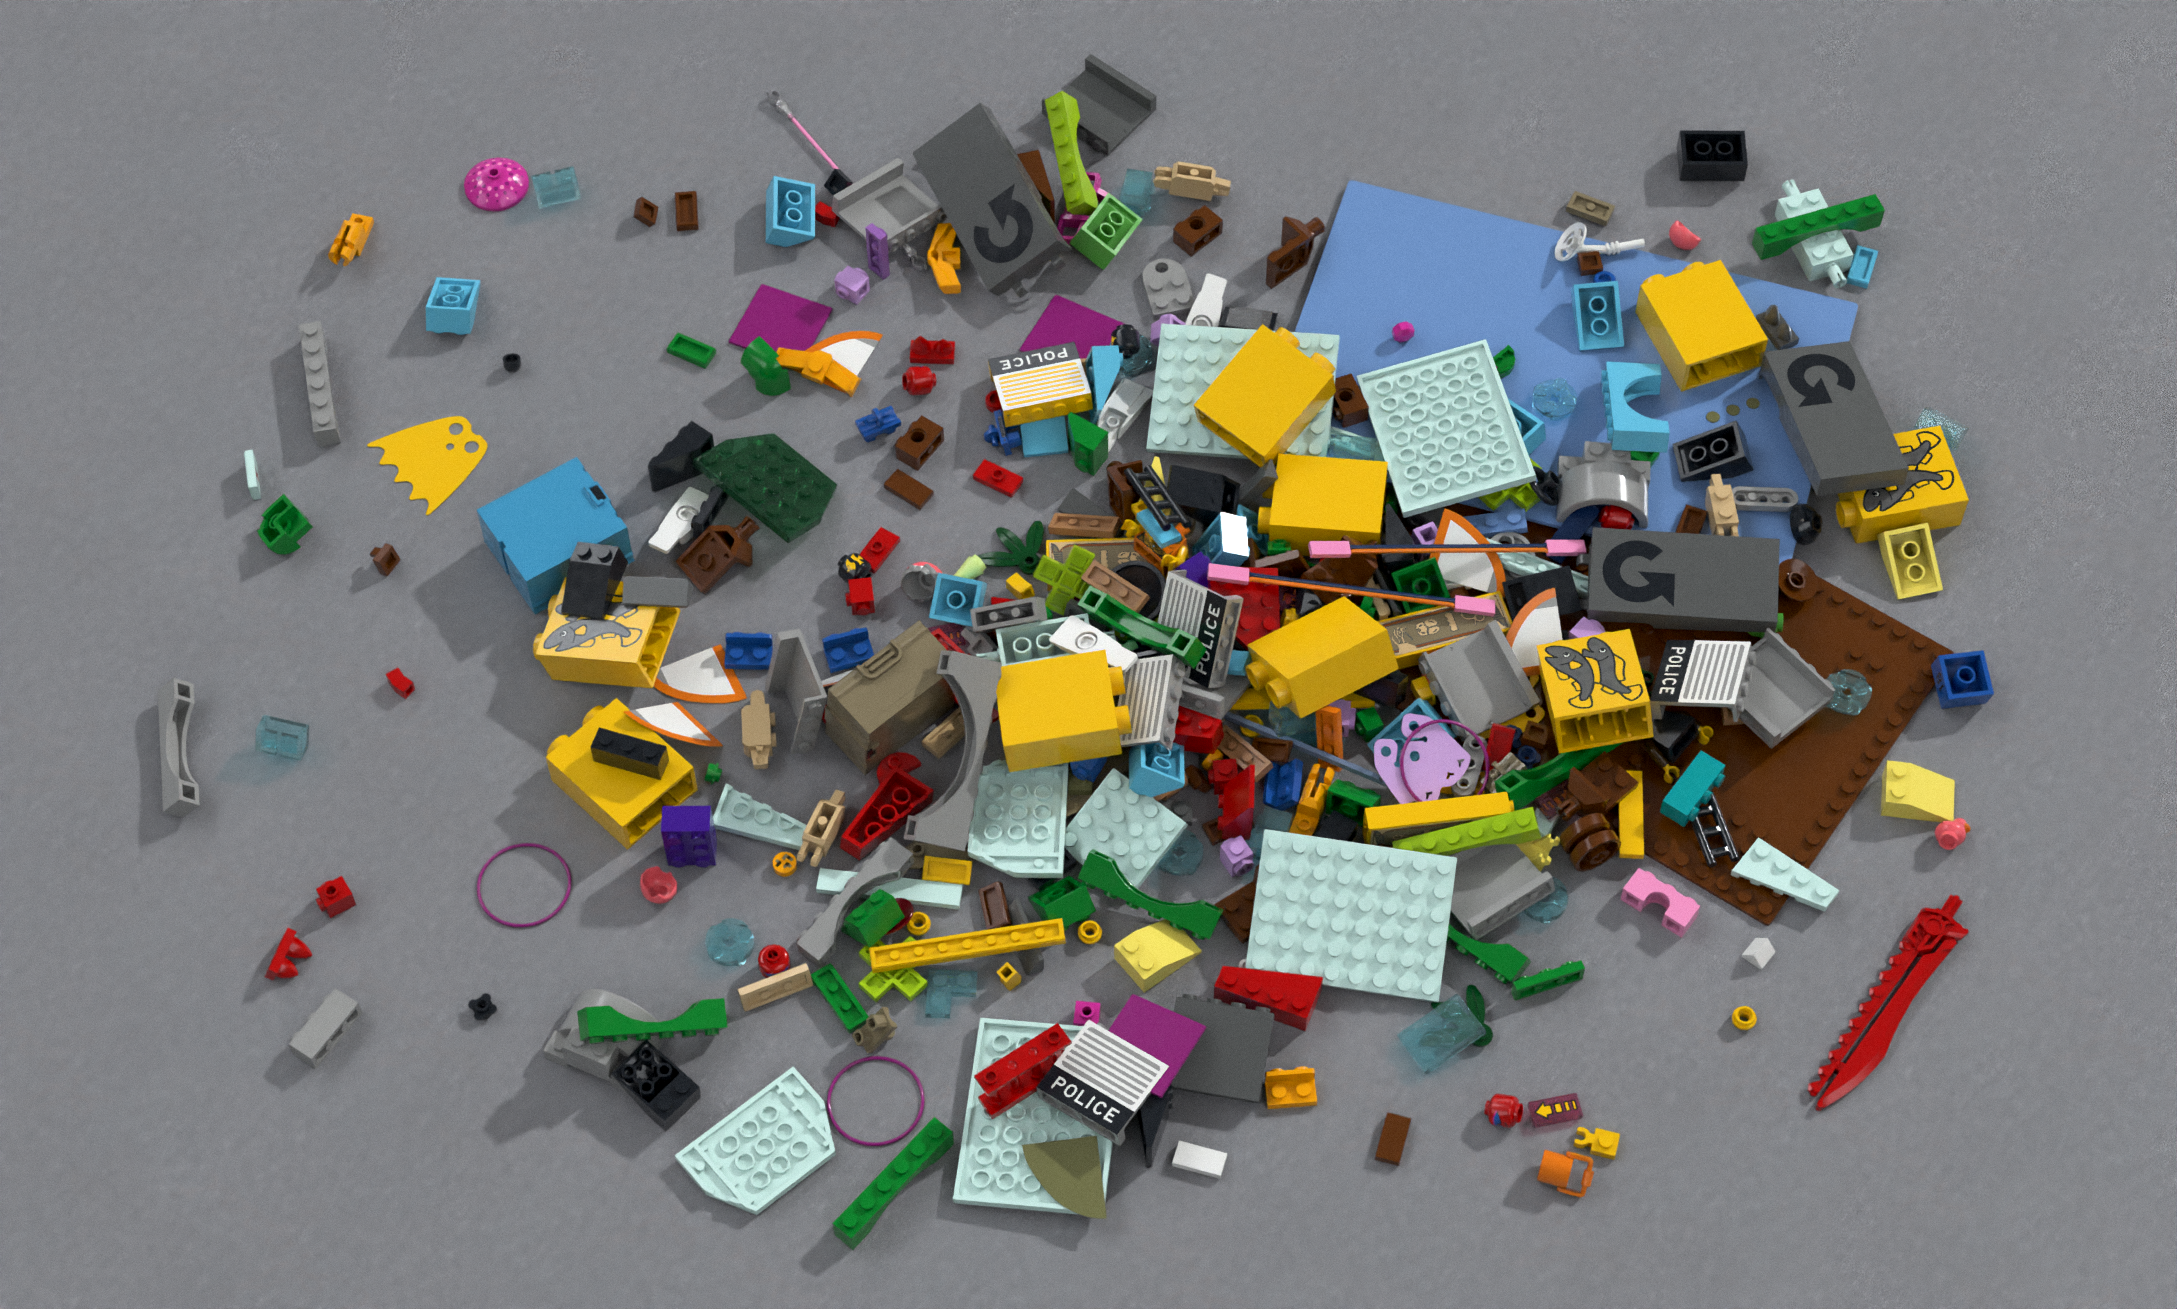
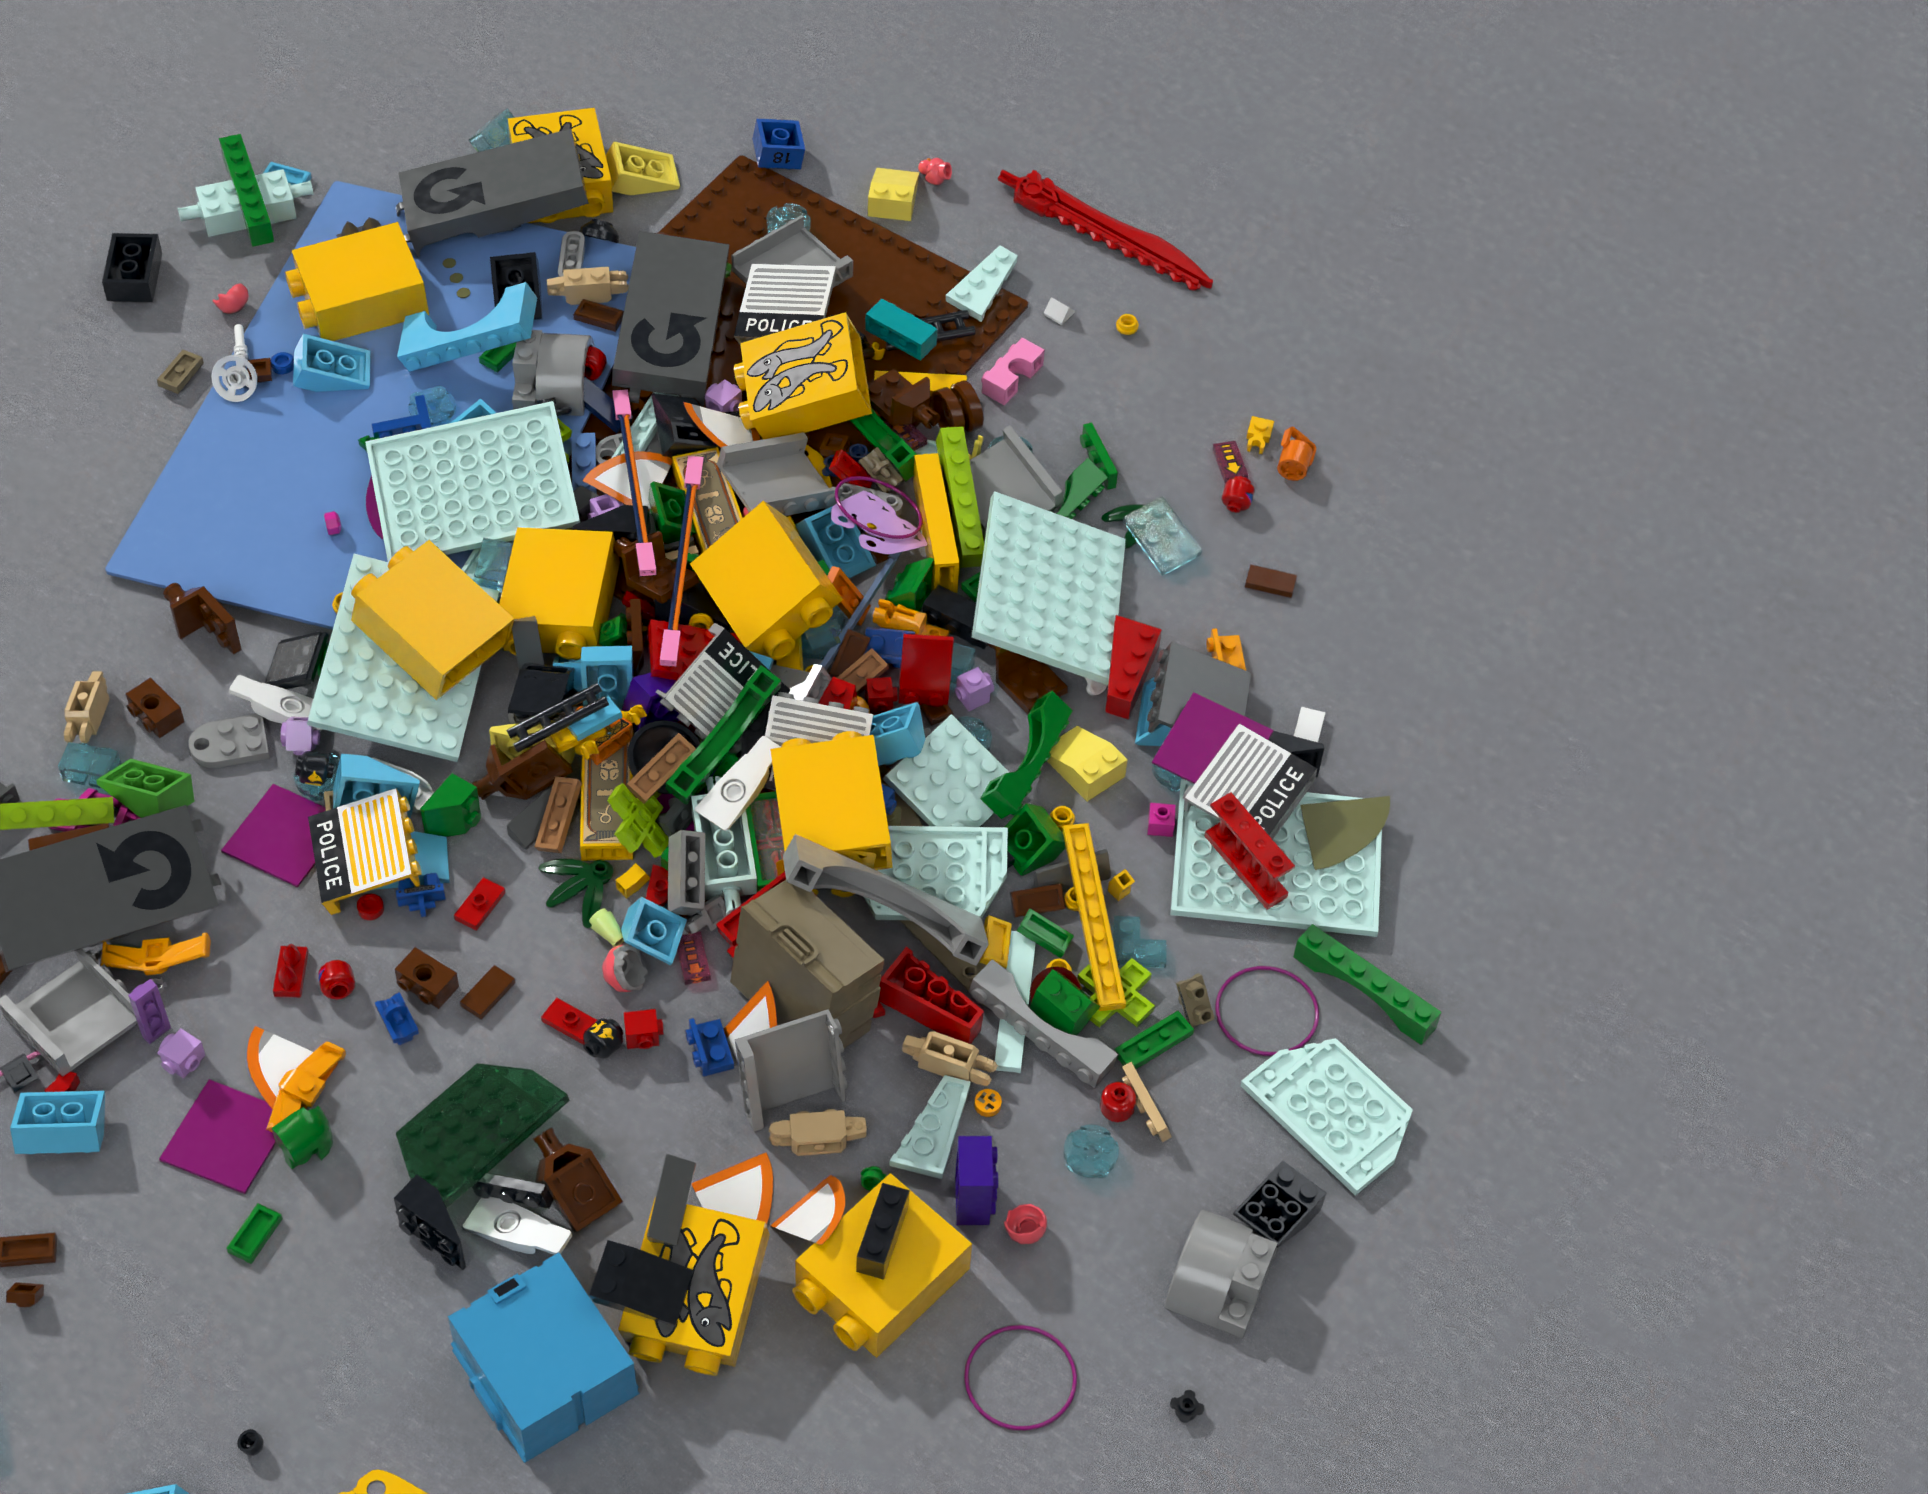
camera: 95 degrees left, 5 degrees down
green arch [577,998,728,1044] -> none
blue bracket [725,632,773,670] -> none
none -> blue bracket [372,395,431,439]
none -> green tile [1017,909,1074,958]

